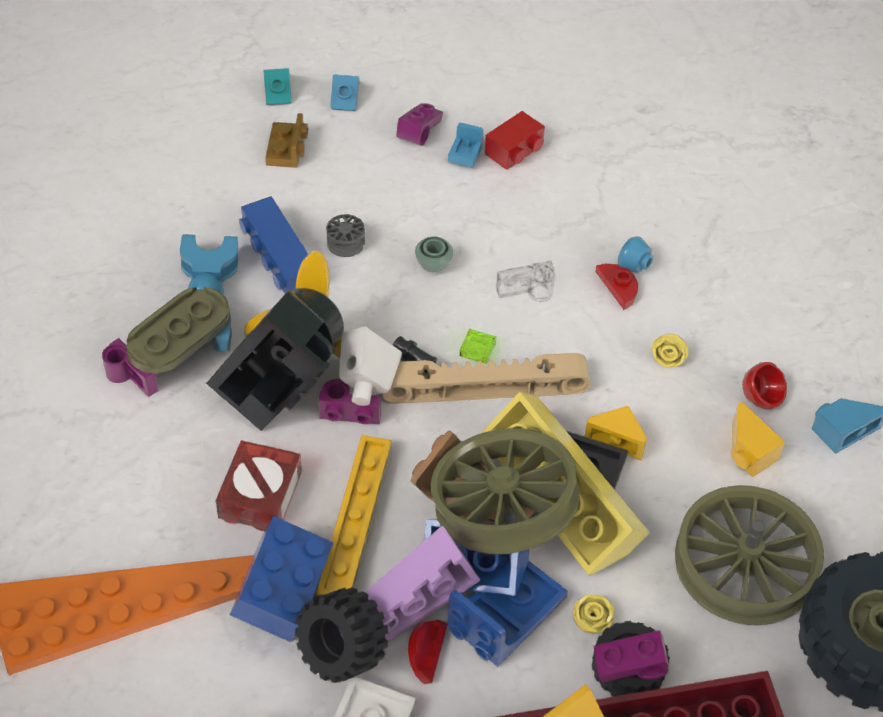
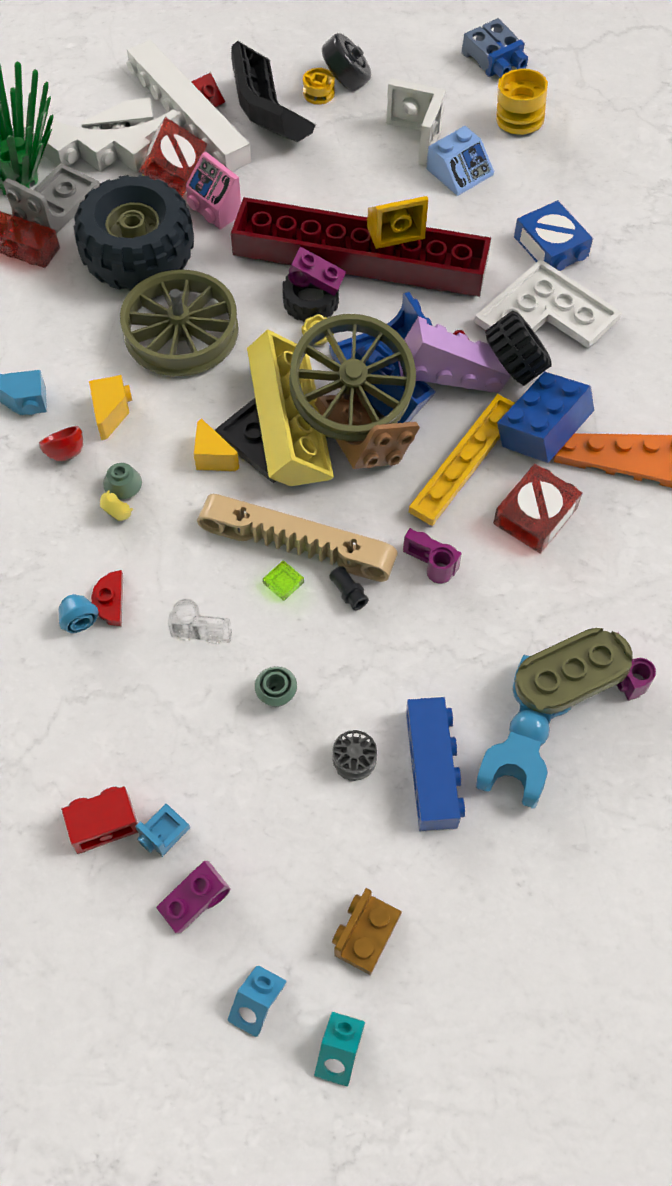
camera: 155 degrees left, 10 degrees up
black brick [206,250,344,431] -> none
white torso [339,326,402,406] -> none
none -> sand green cone [103,463,142,500]

